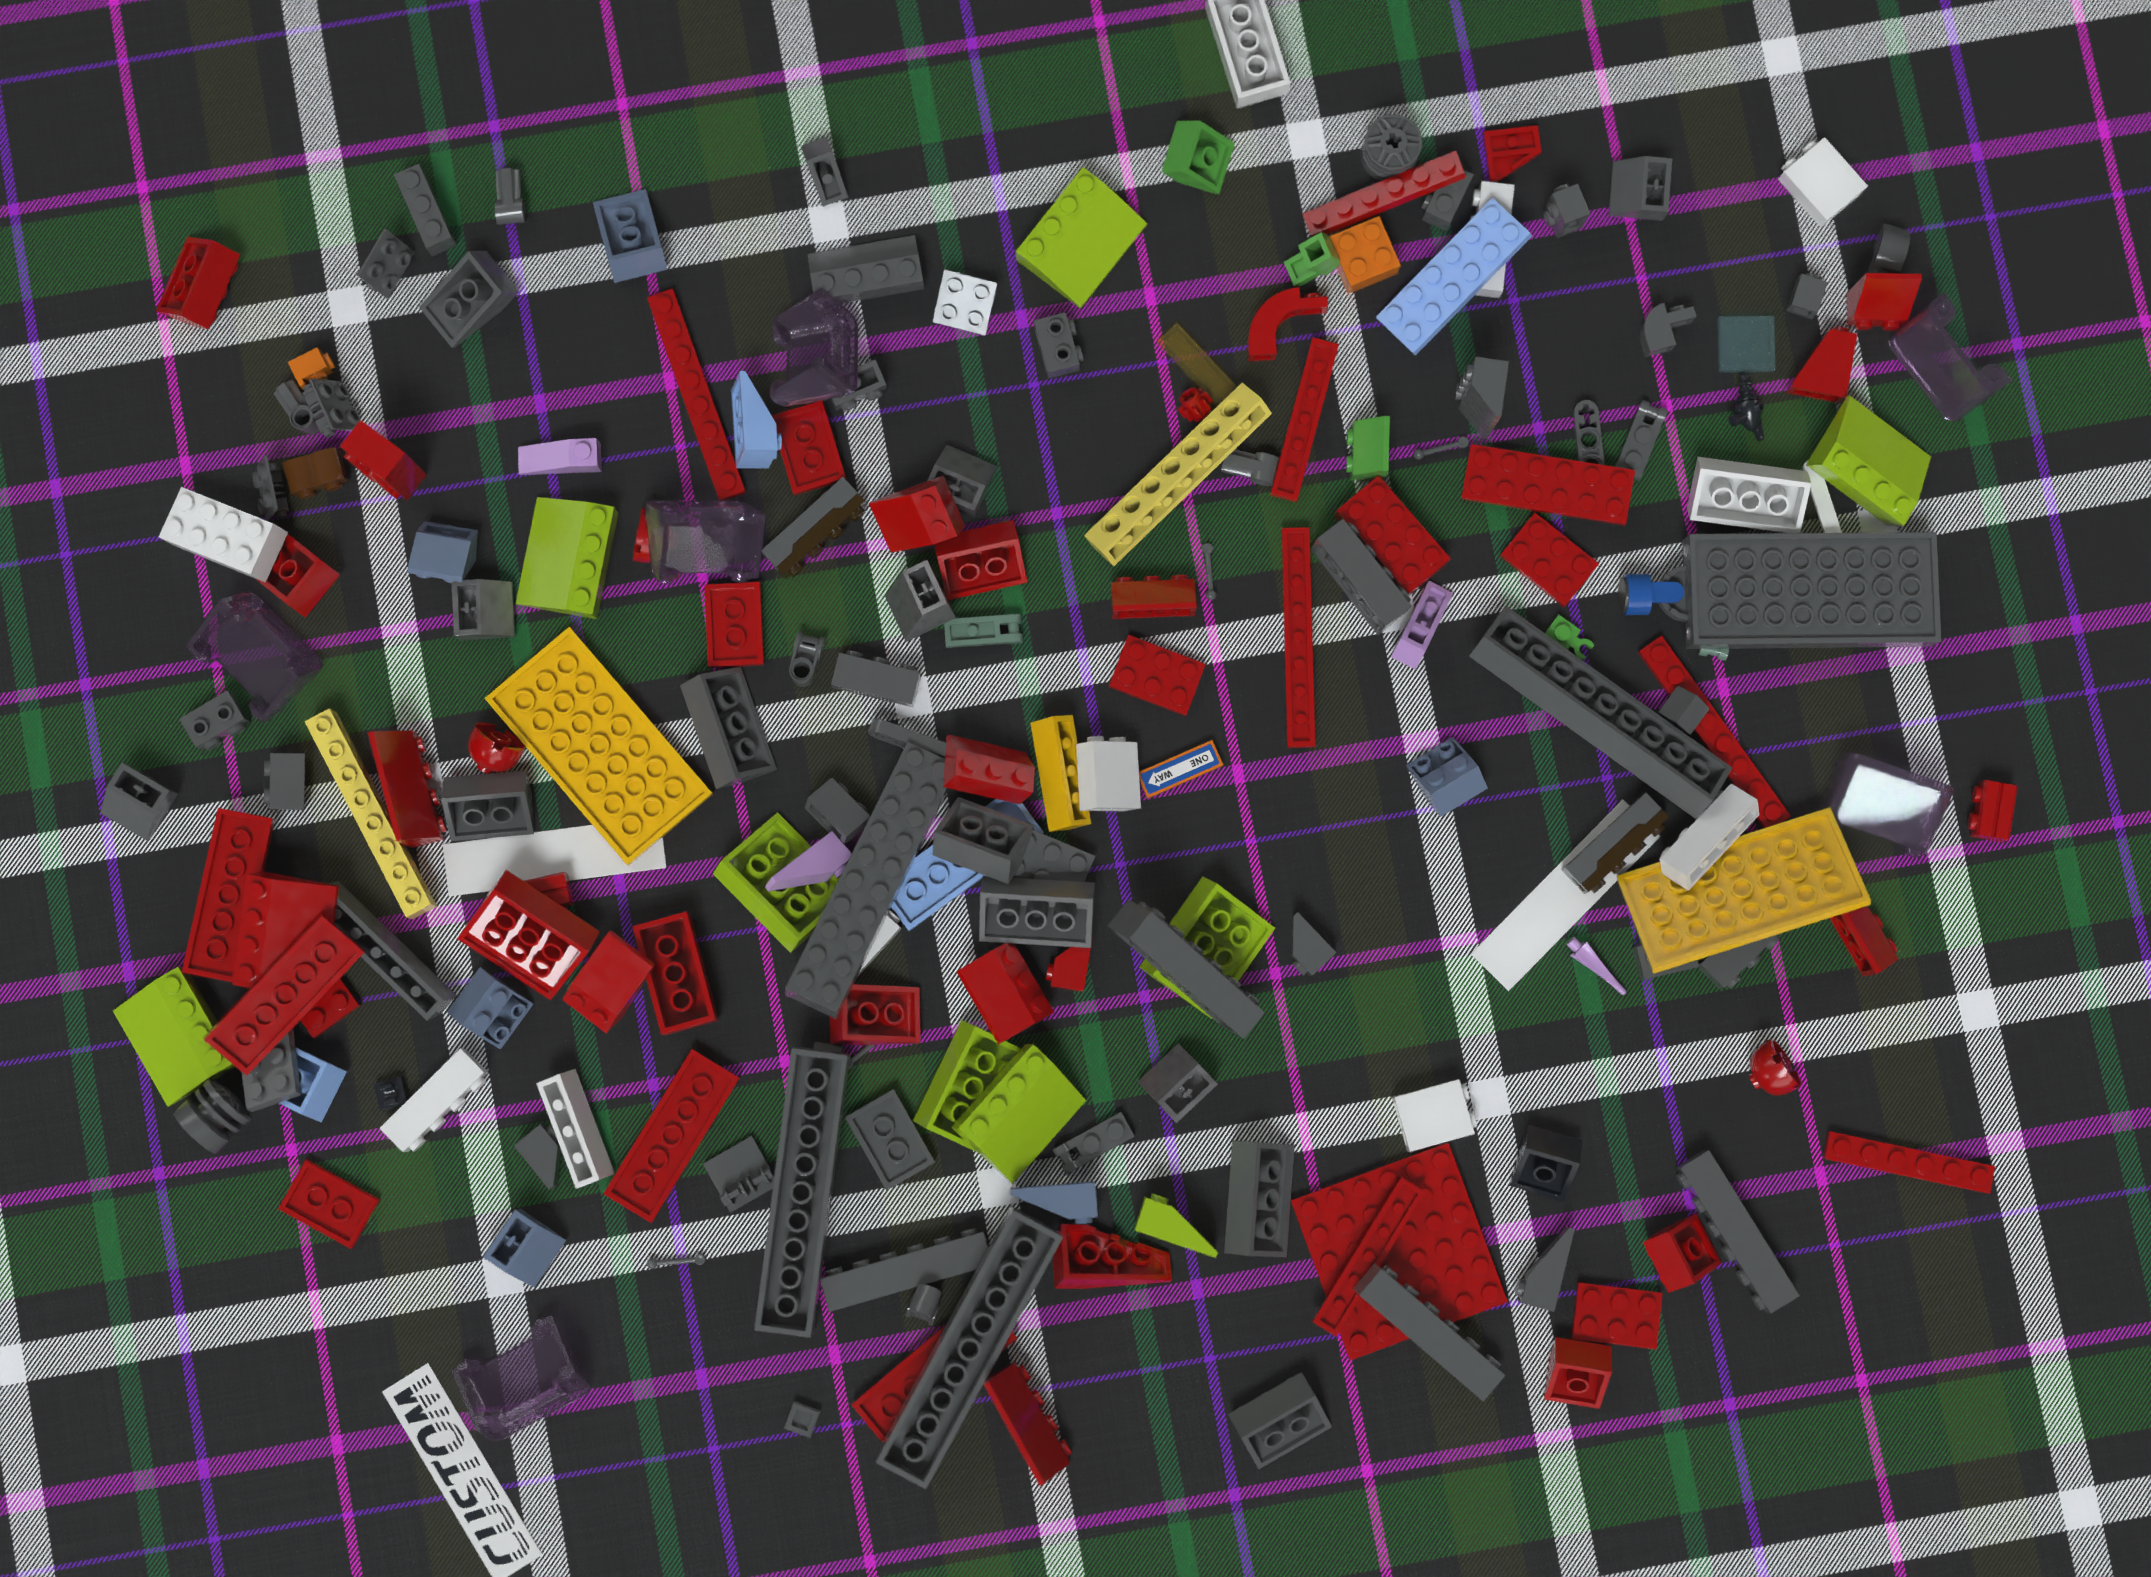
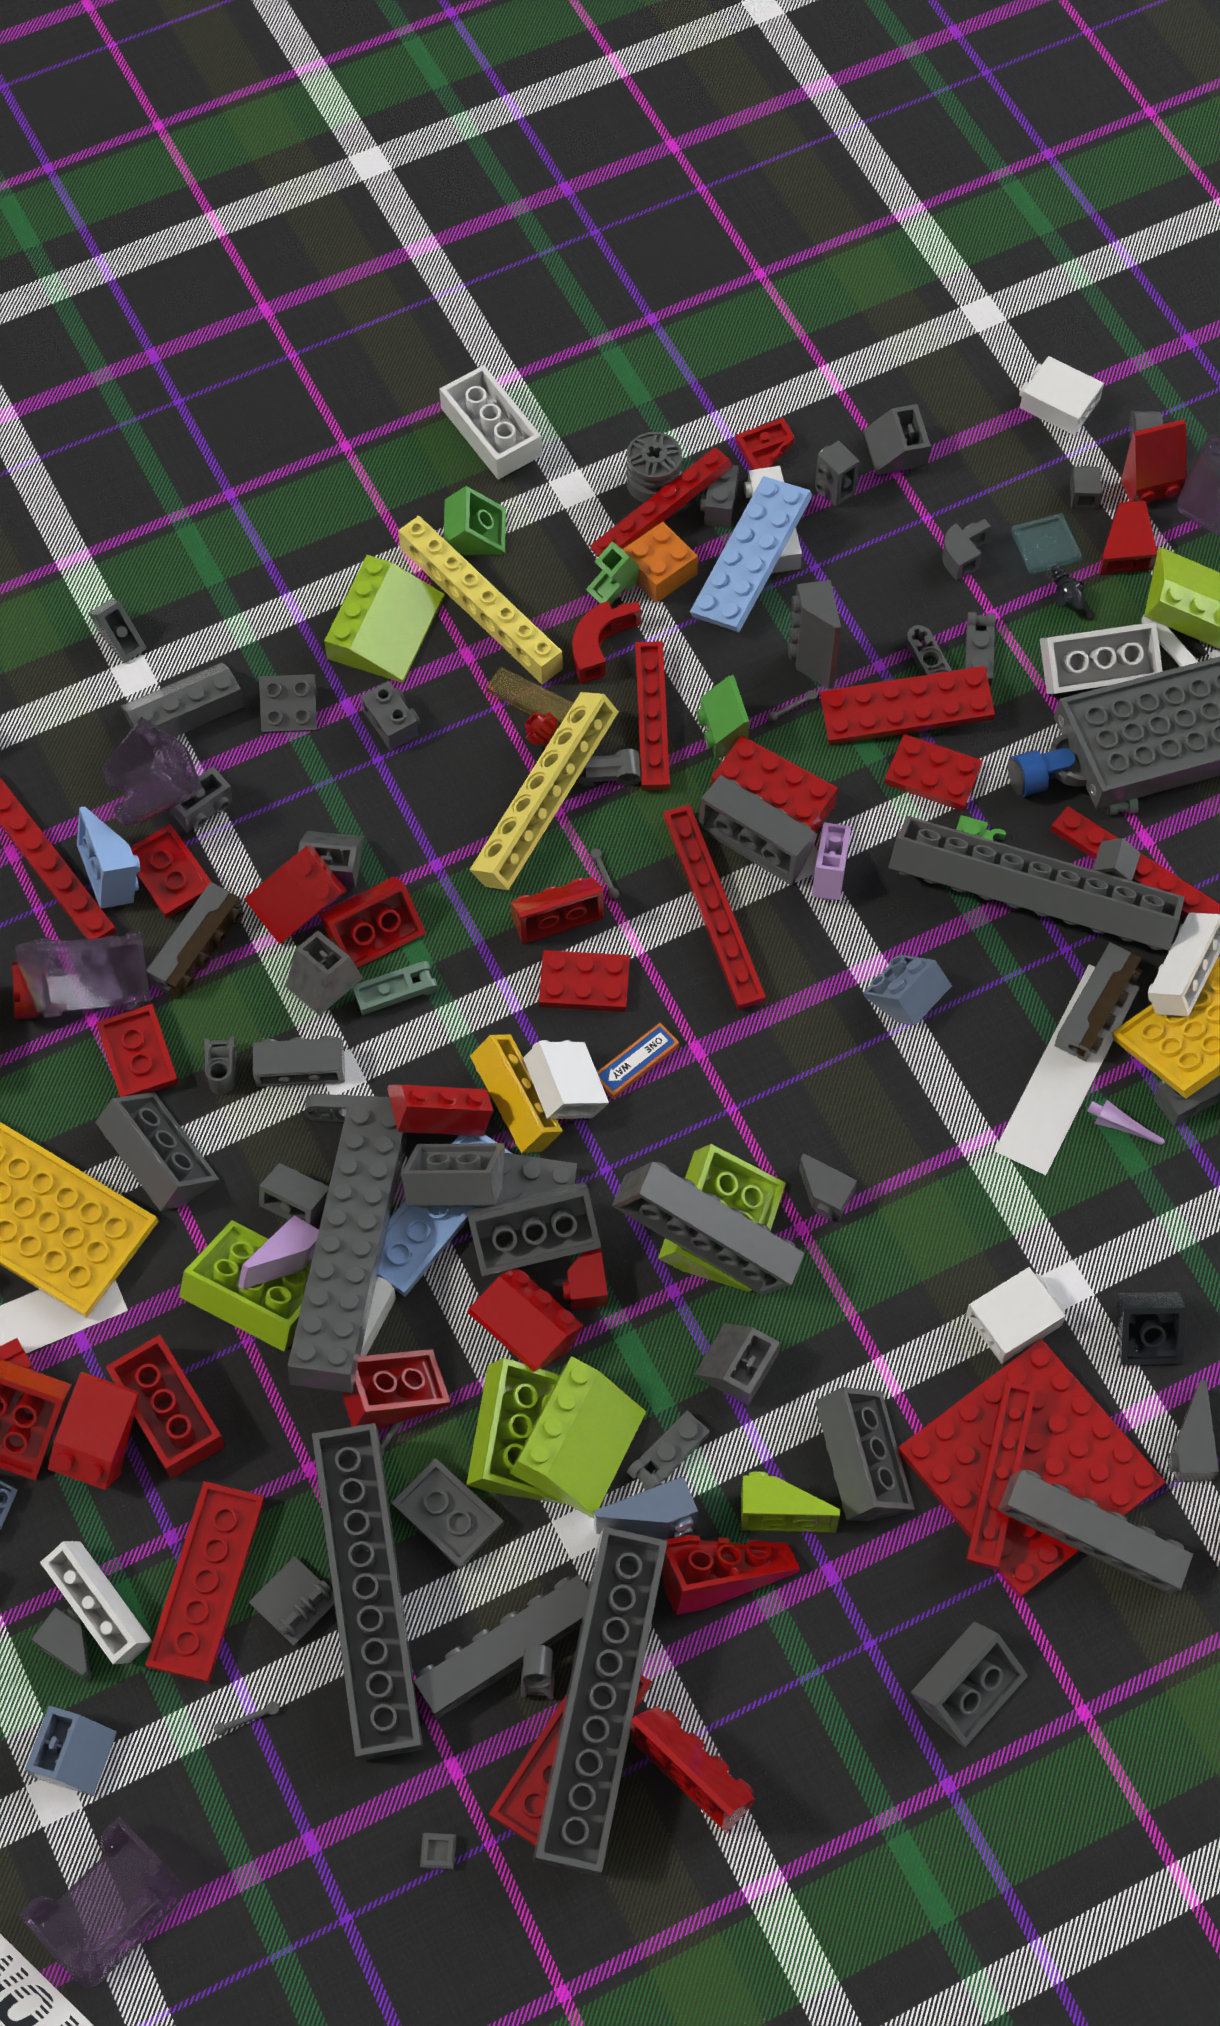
camera: 15 degrees left, 20 degrees down
none -> light yellow brick [398,516,563,685]

